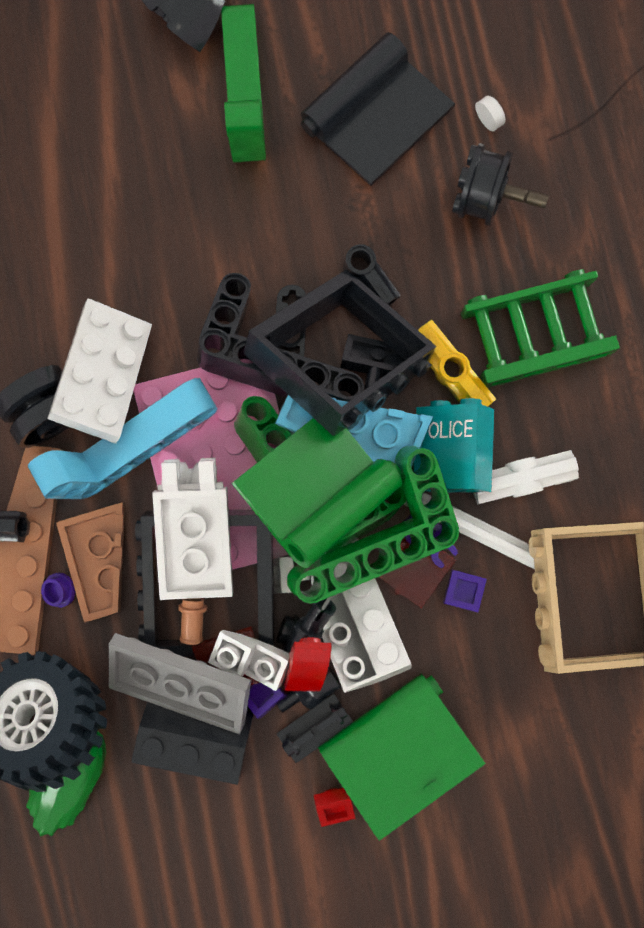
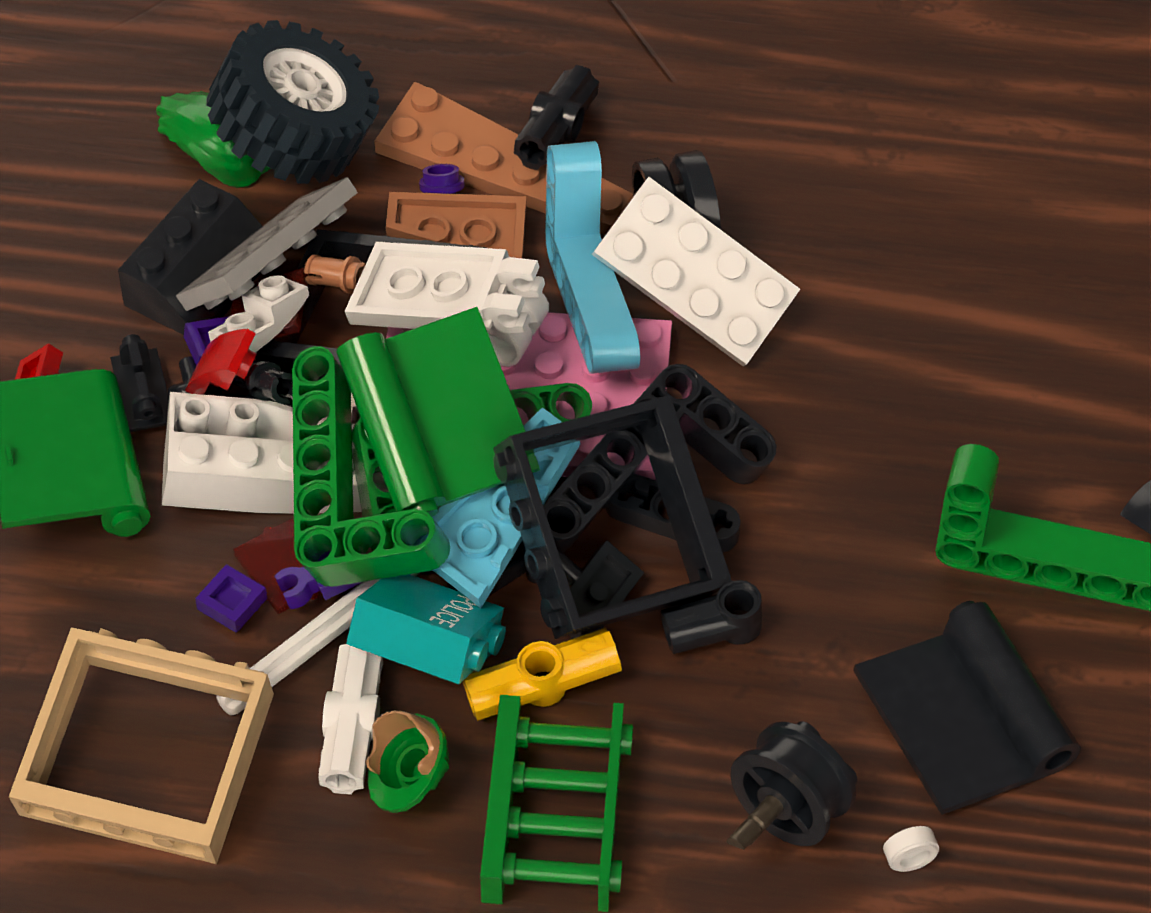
camera: 110 degrees right, 30 degrees down
none -> green piece [366,710,449,813]

